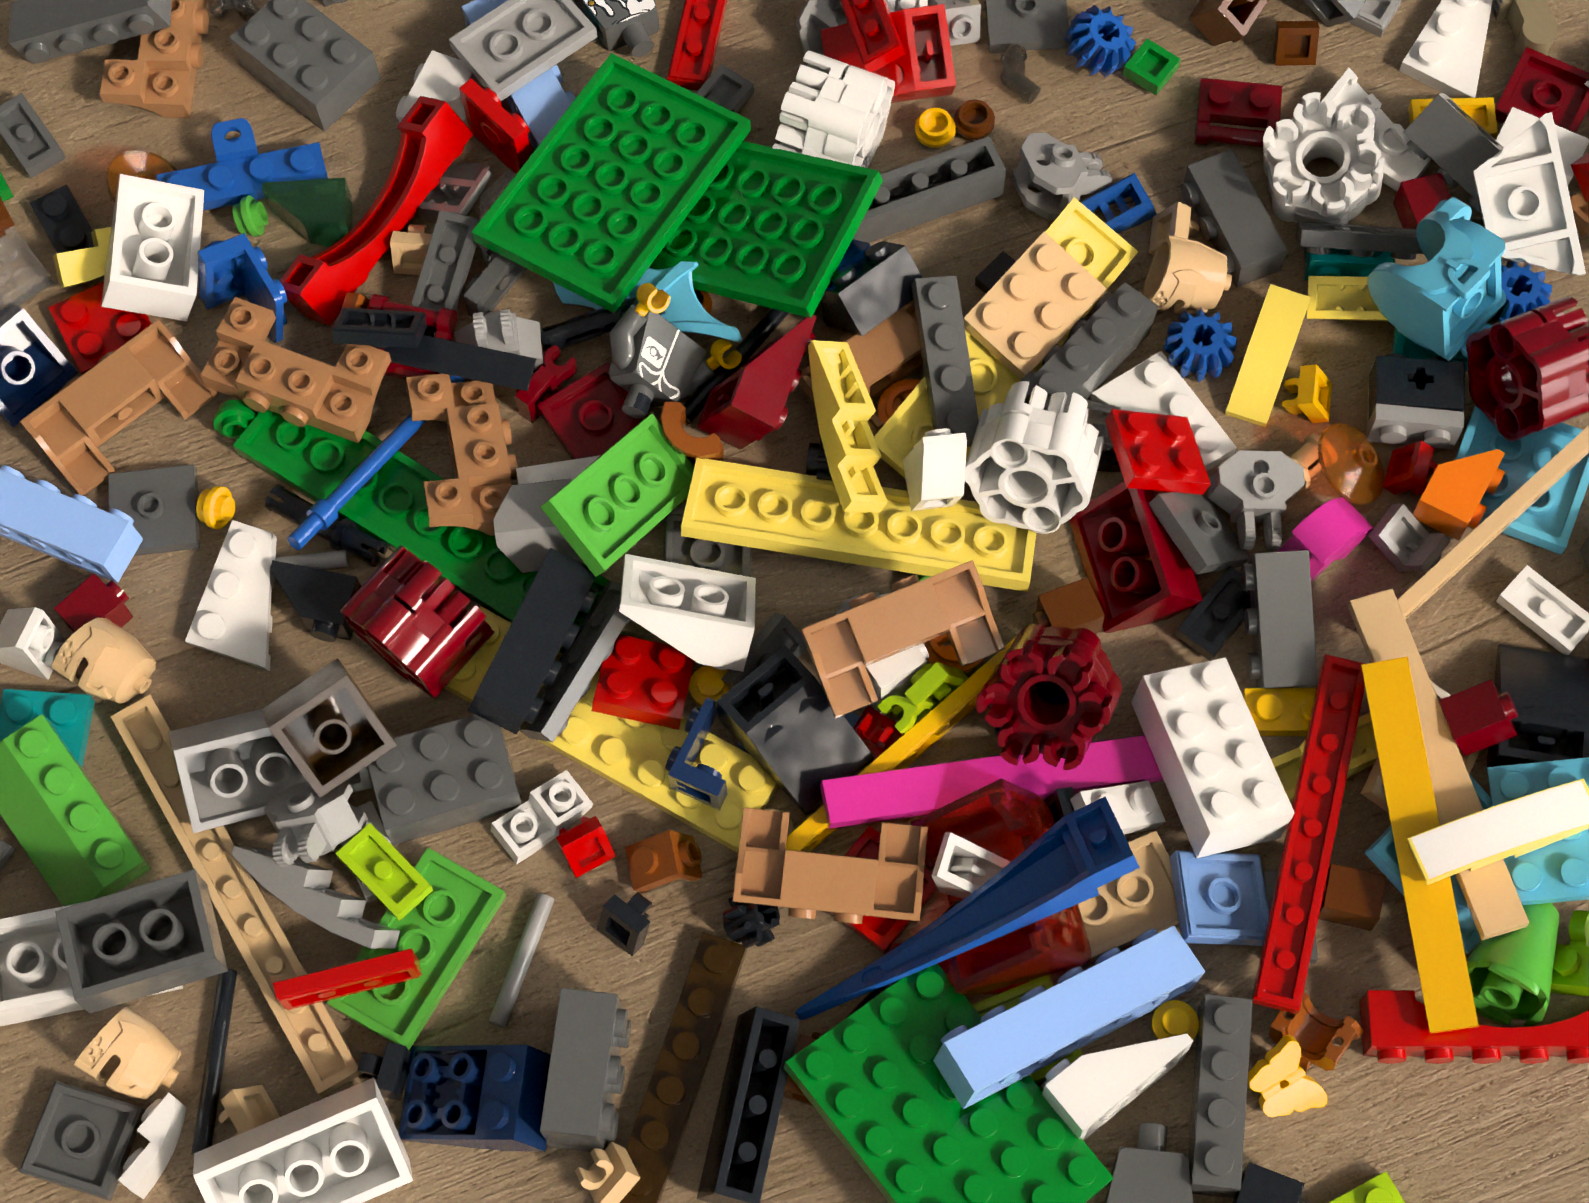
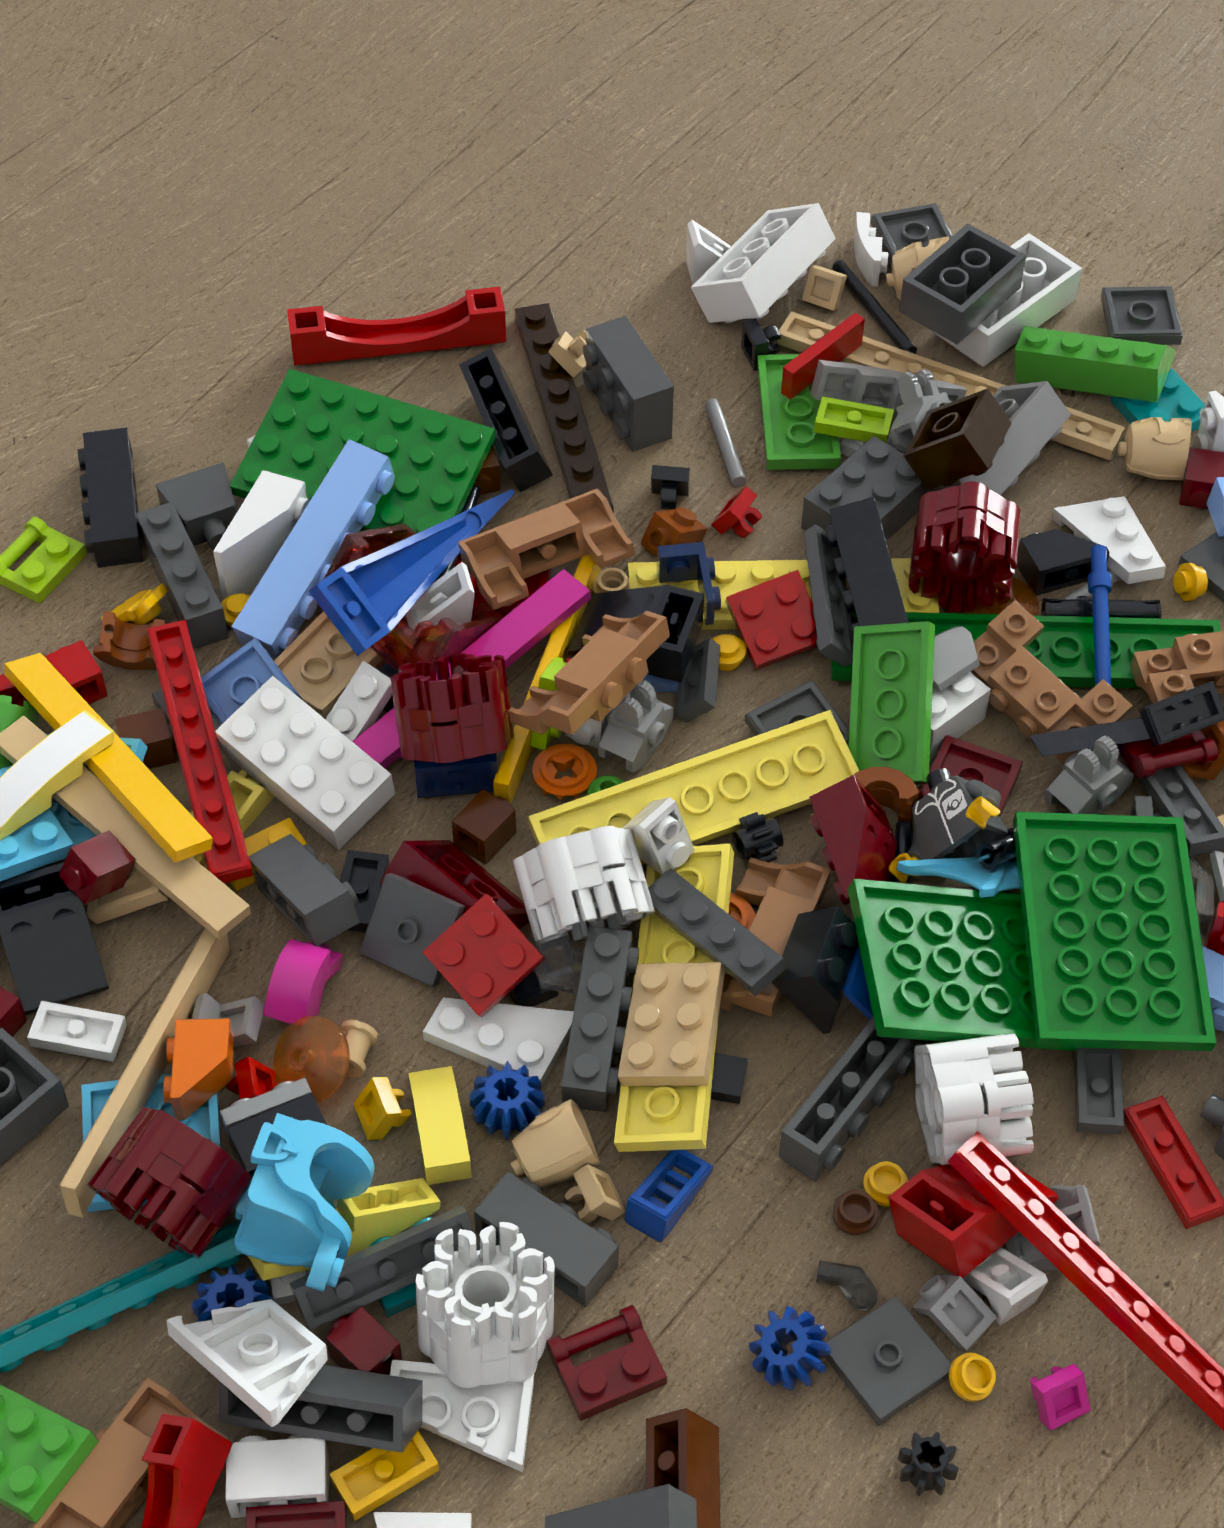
camera: 145 degrees right, 15 degrees down
dark blue slope [398,1045,551,1152] -> none
white slope [490,770,593,865] -> none
dark red plate [515,345,577,424] -> none
white slope [619,554,756,672] -> none
light yellow slope [808,340,888,512] -> none
light grey hinge [1011,132,1113,220] -> none
green plate [1123,38,1181,95] -> none
light grey hinge [1207,450,1305,550] -> none
reddish brown tile [1273,21,1320,66] -> none

